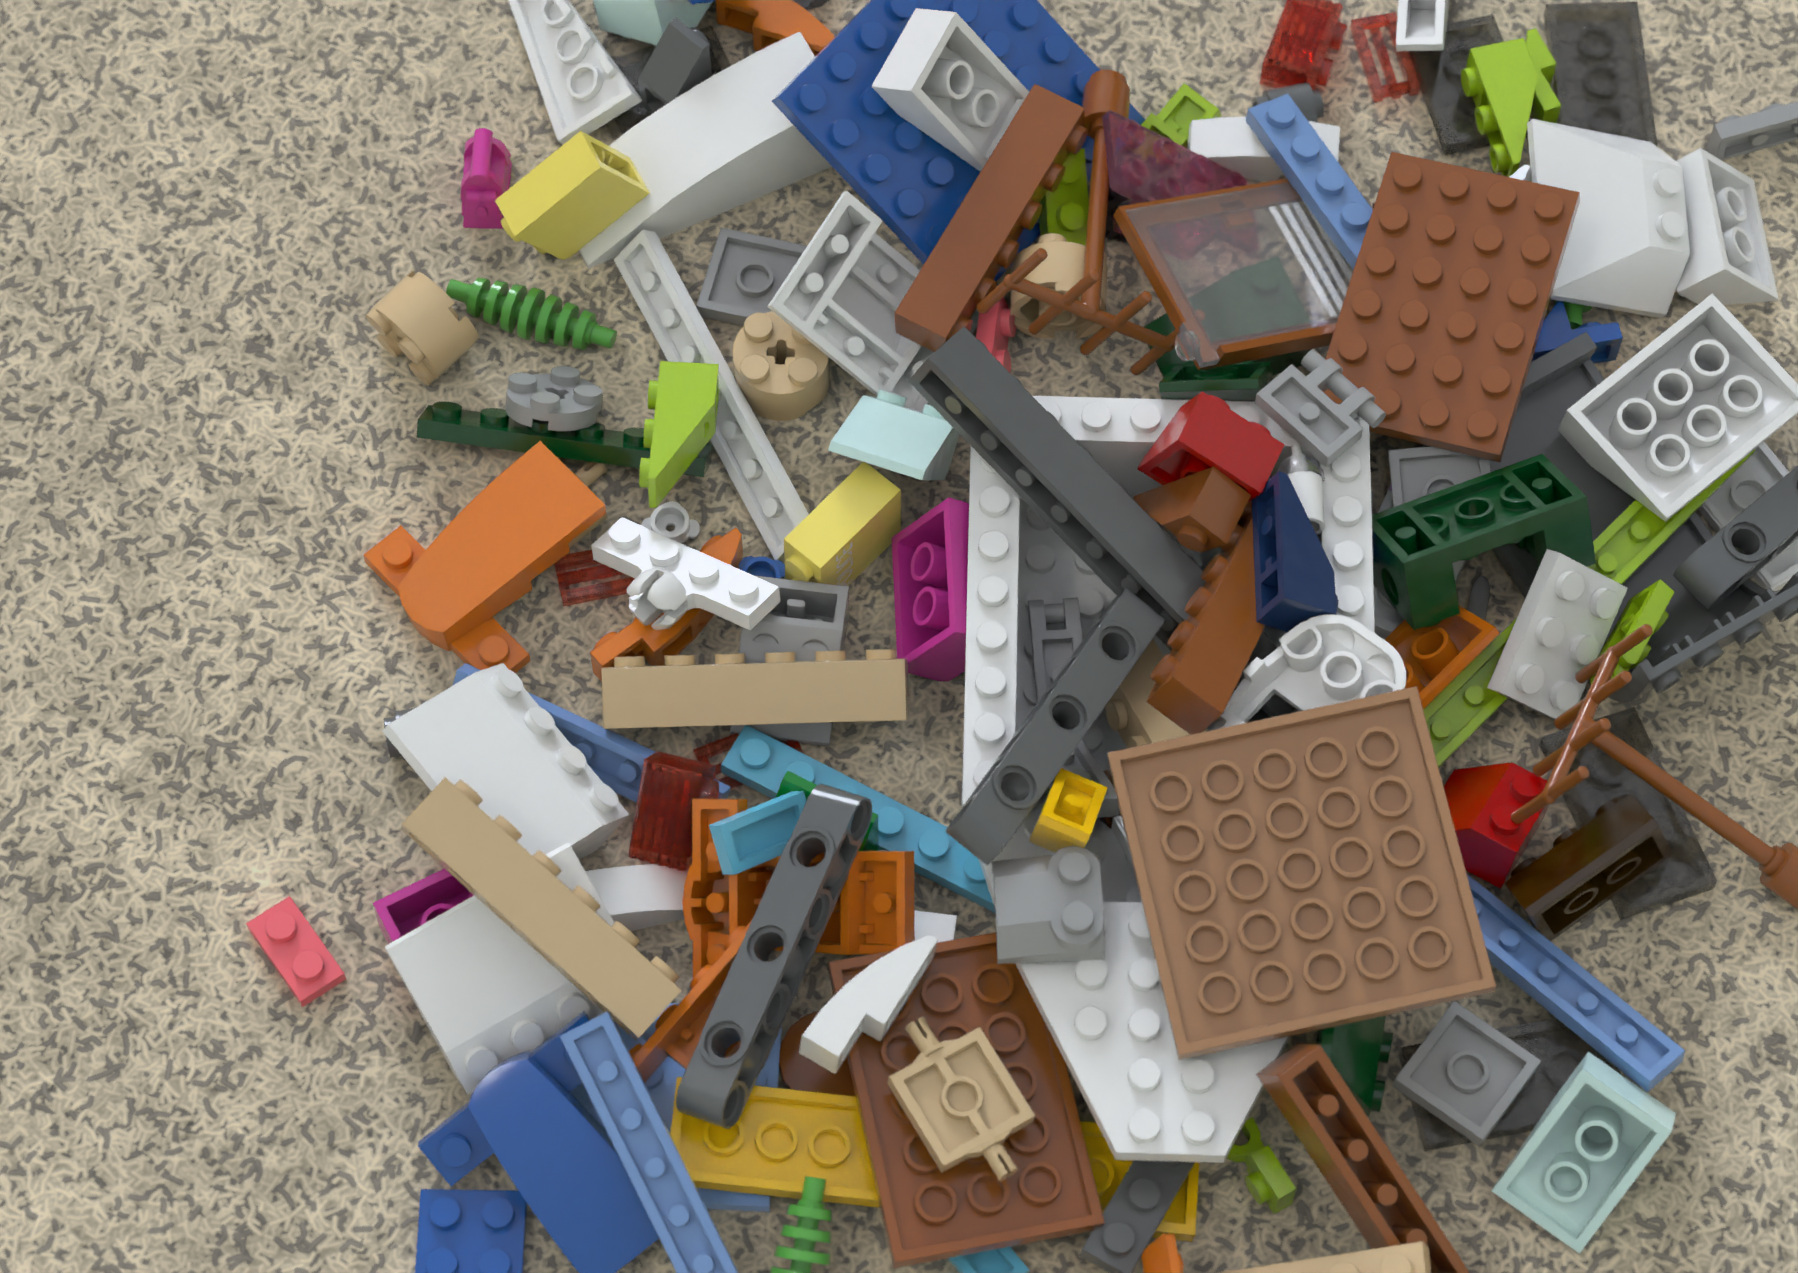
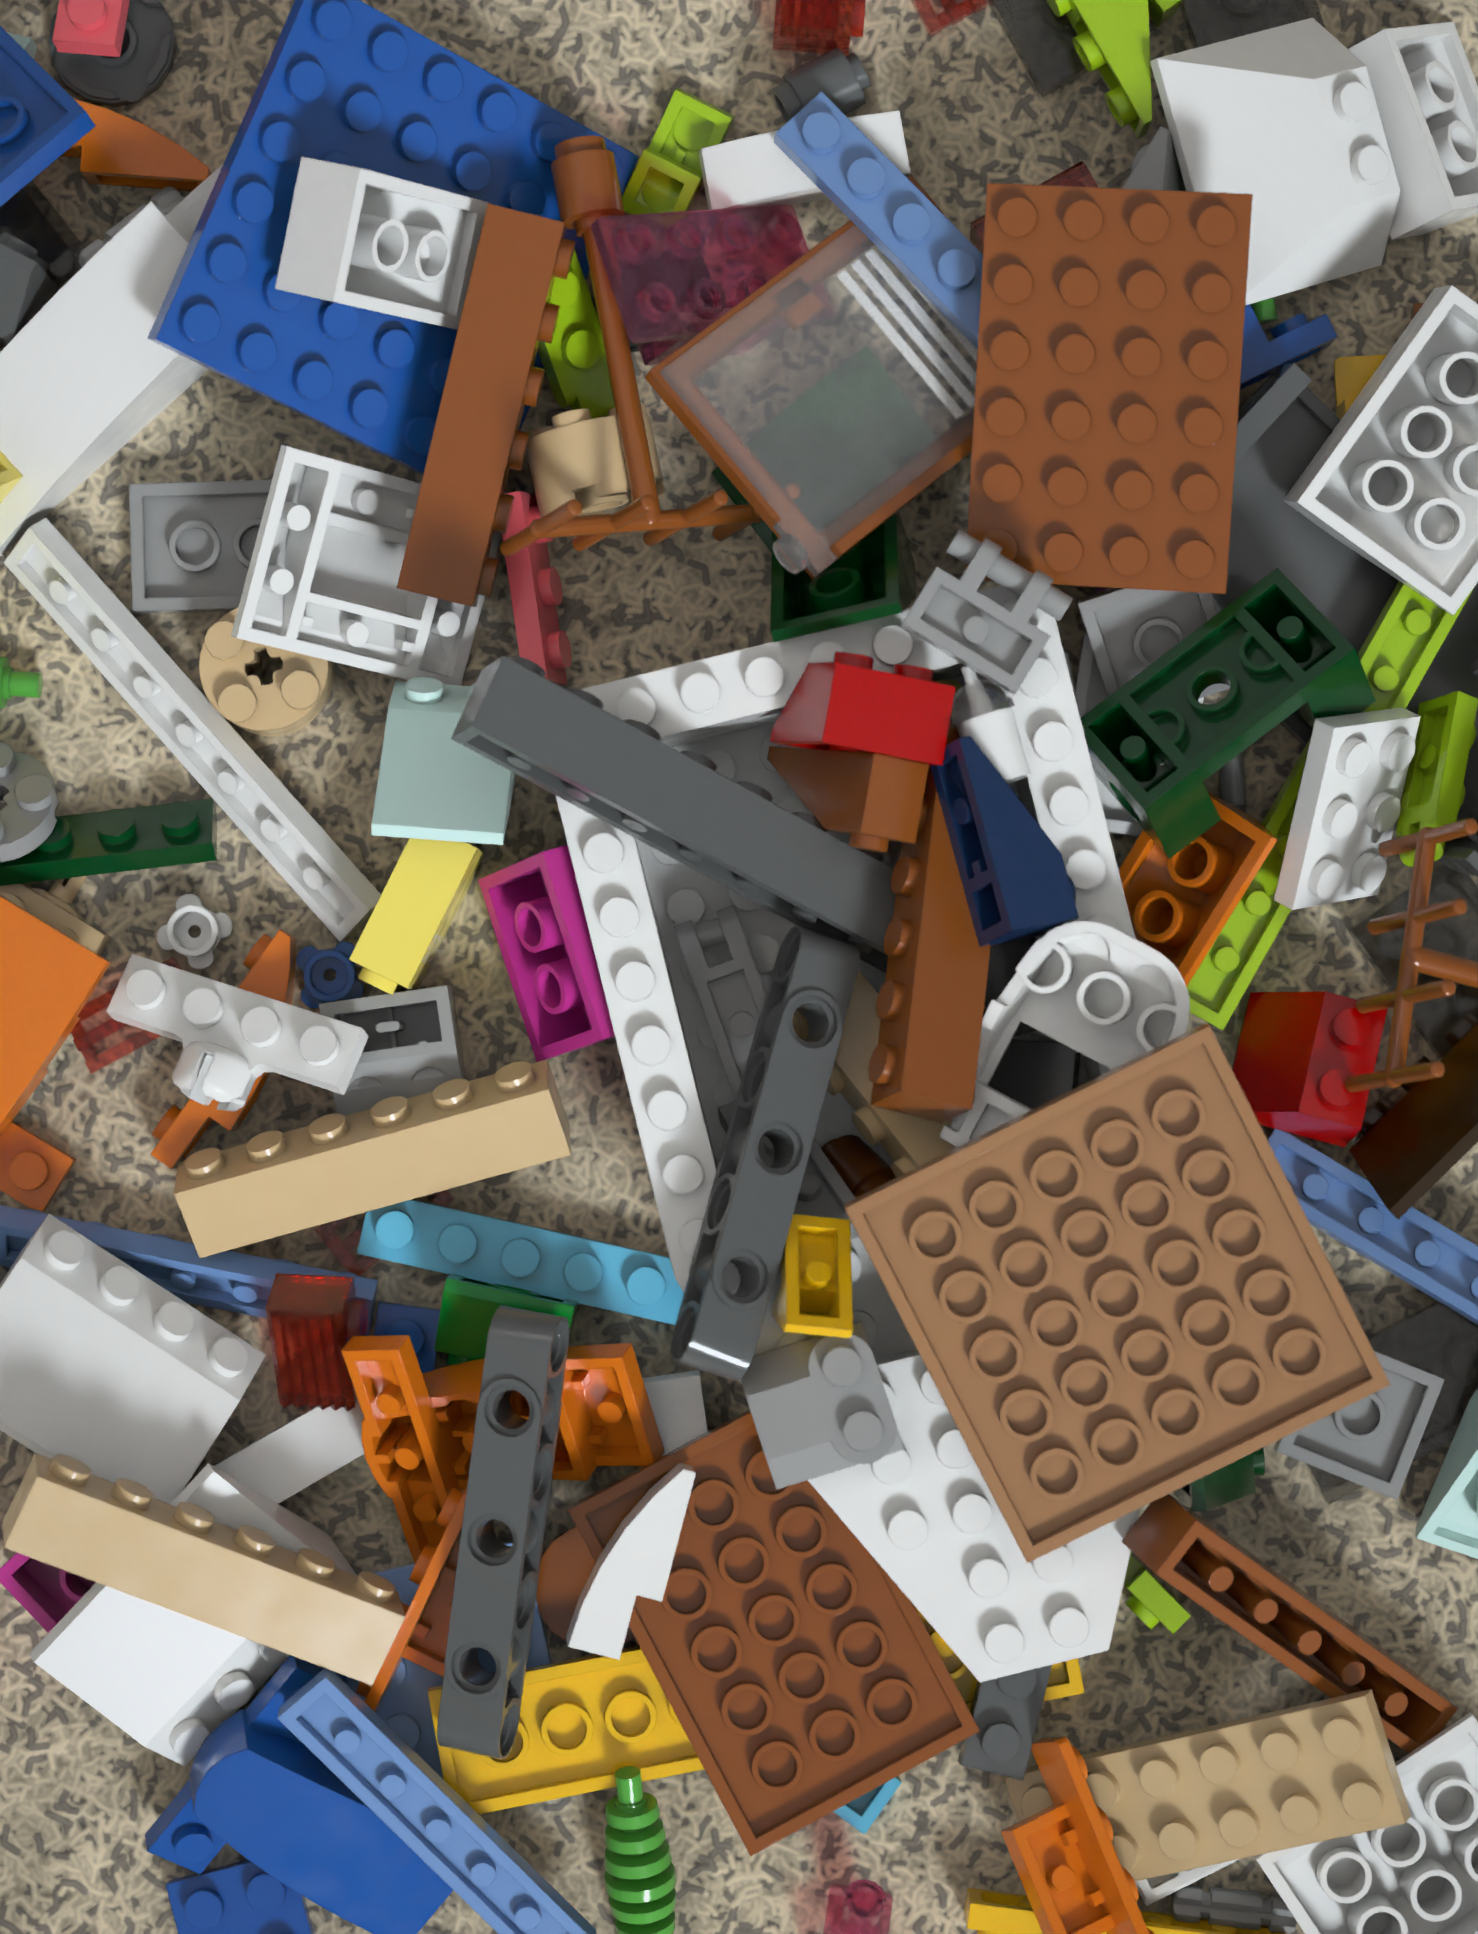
camera: 15 degrees left, 25 degrees up
lime slope [639,361,719,508] -> none
medium azure tile [709,791,806,875] -> none
tan plate [887,1017,1035,1181] -> none

